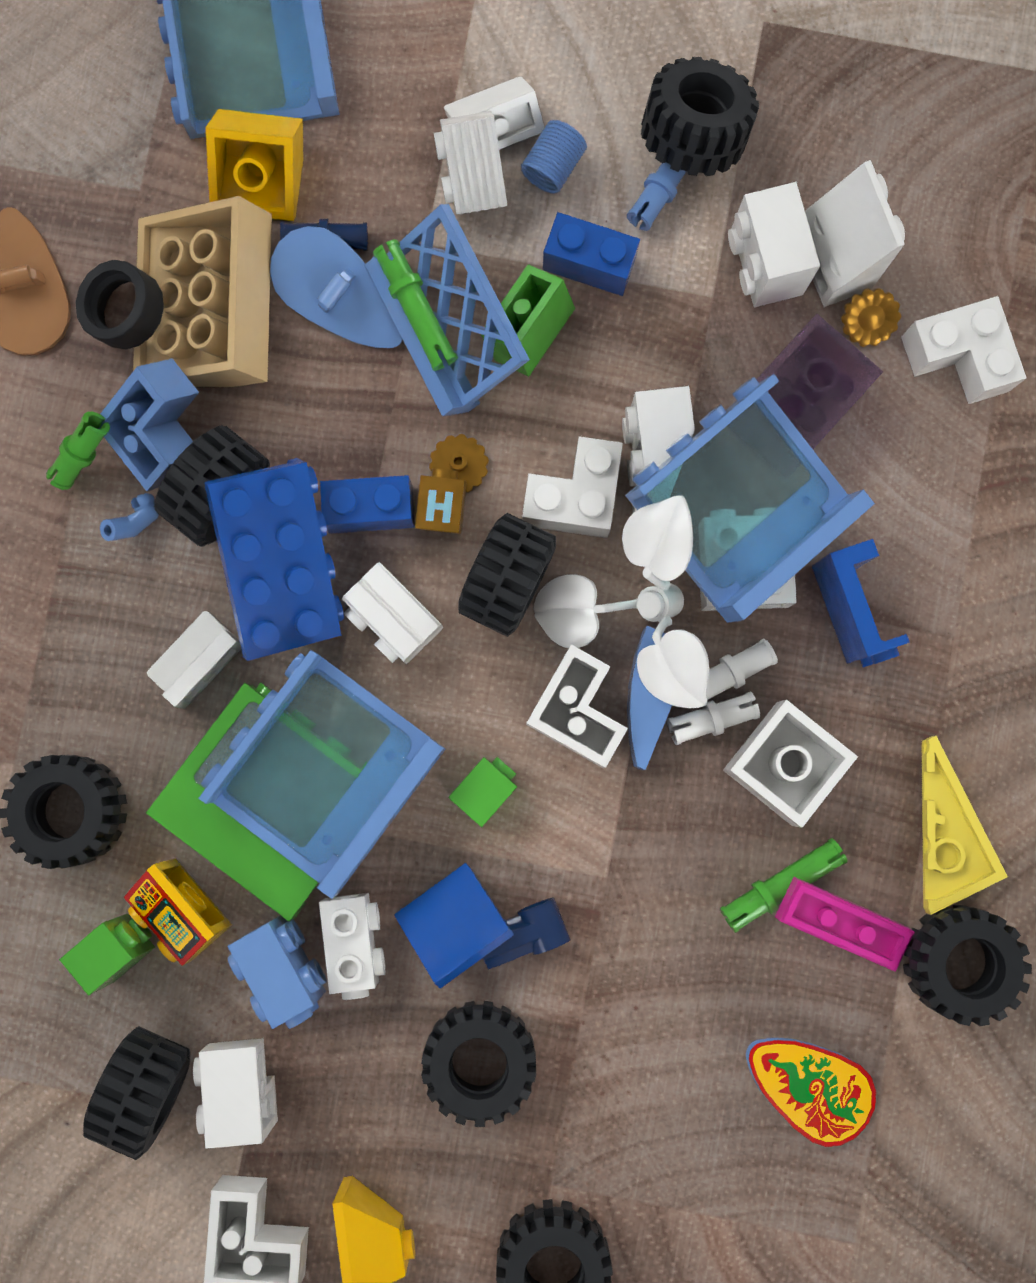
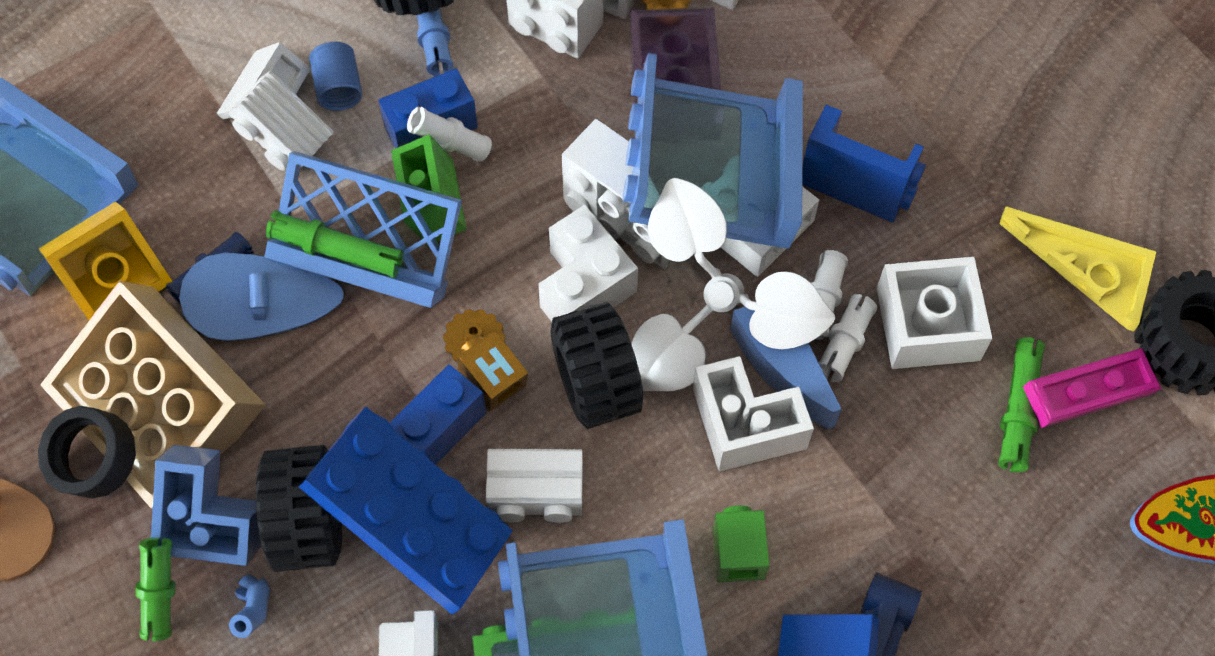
camera: 45 degrees left, 20 degrees down
none -> white pin [407,107,492,162]

